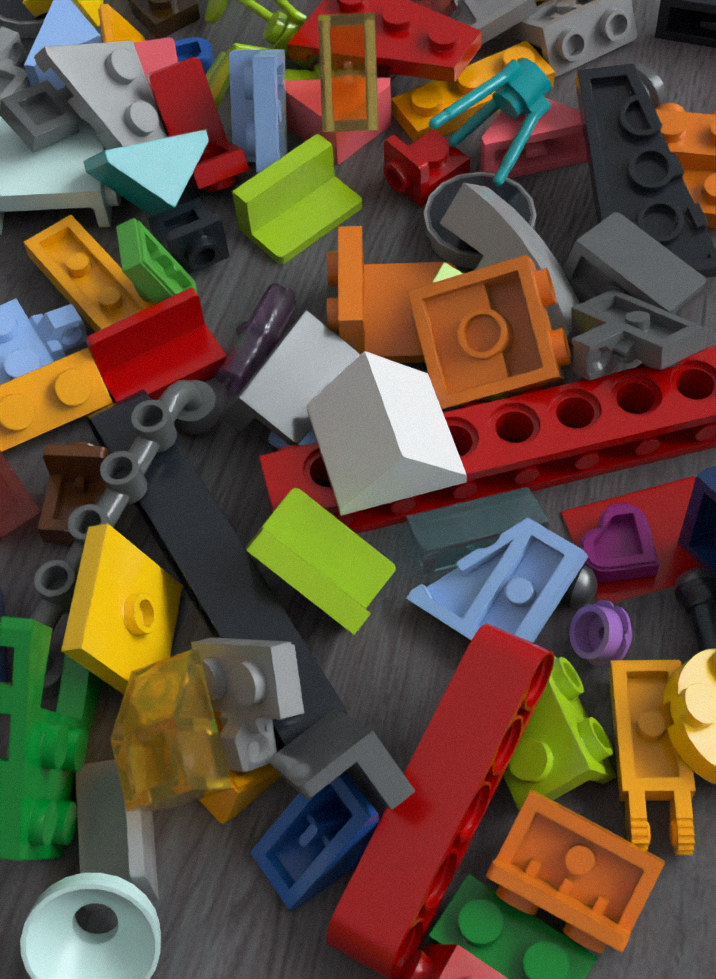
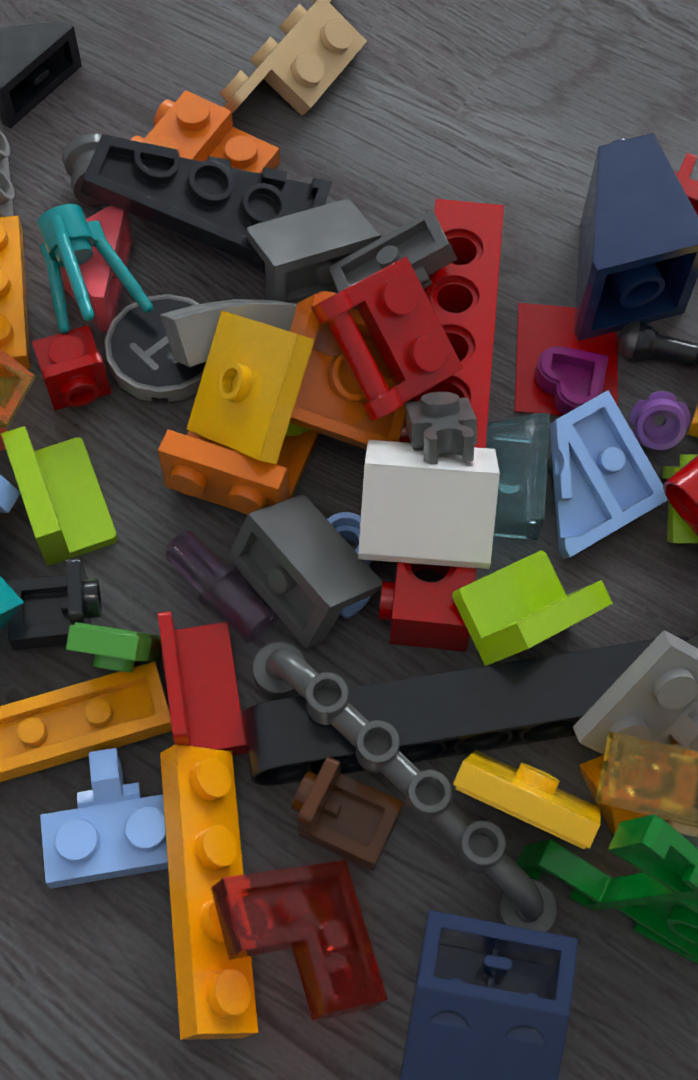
camera: 75 degrees left, 5 degrees up
none -> yellow plate [186,310,314,464]
none -> red plate [311,256,464,421]
none -> dark grey plate [405,392,477,464]

